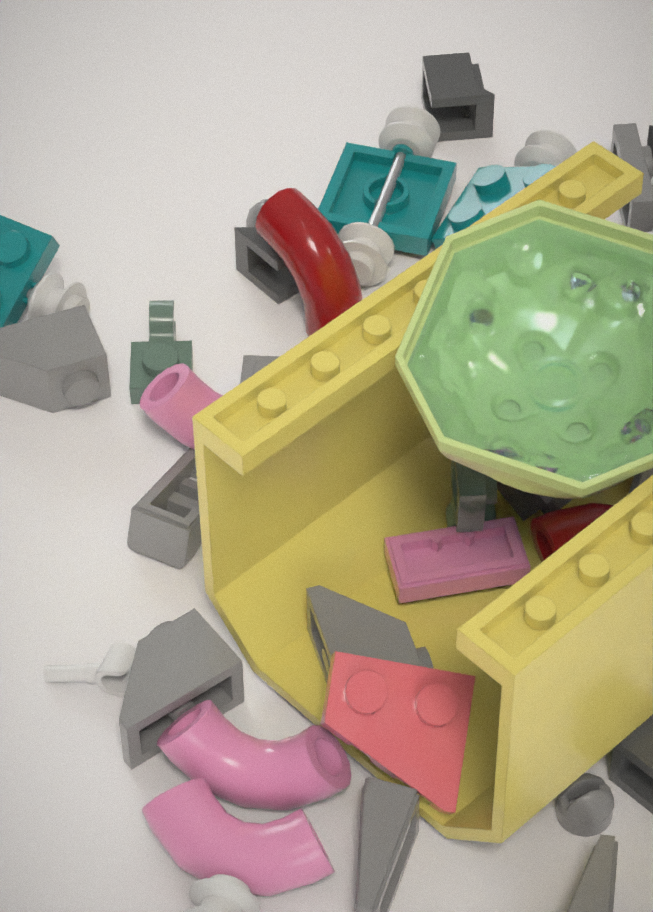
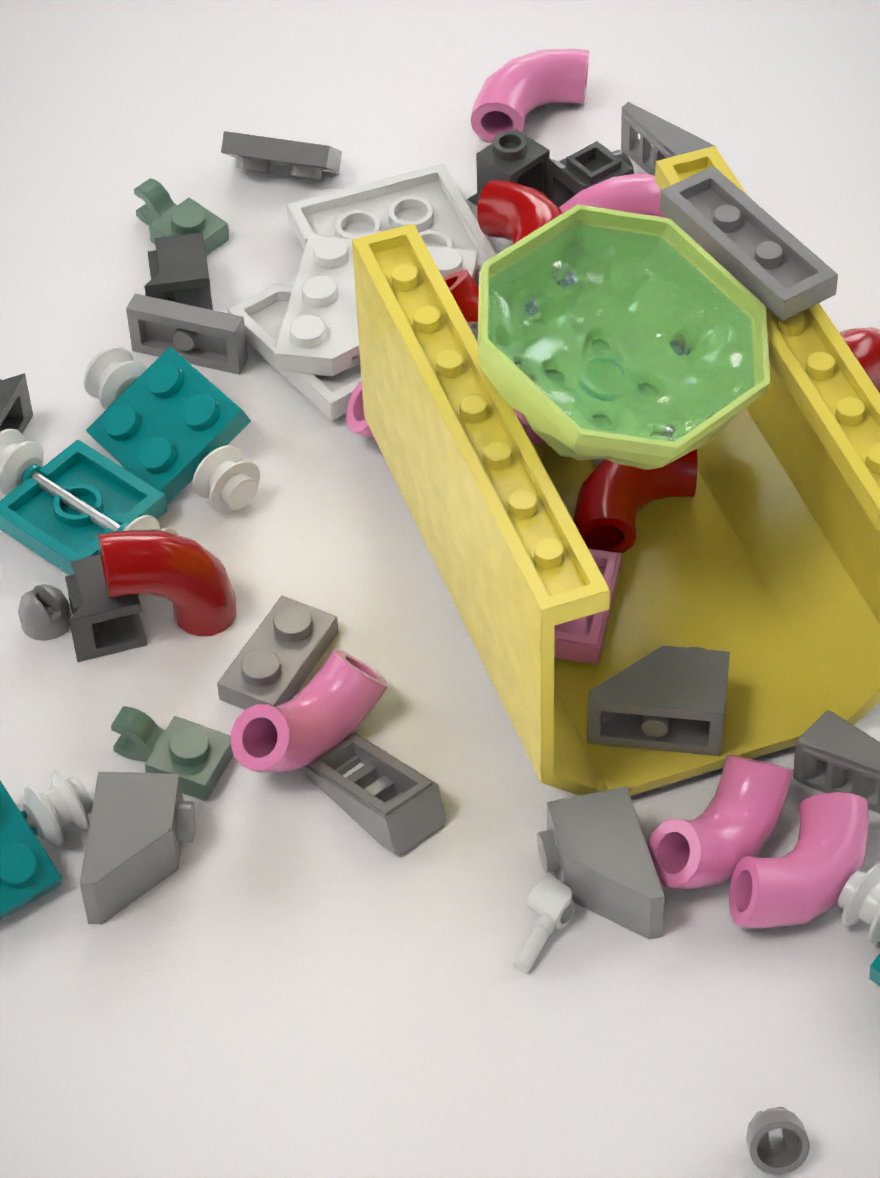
camera: 65 degrees left, 0 degrees up
coral wing [320,651,475,814] -> none

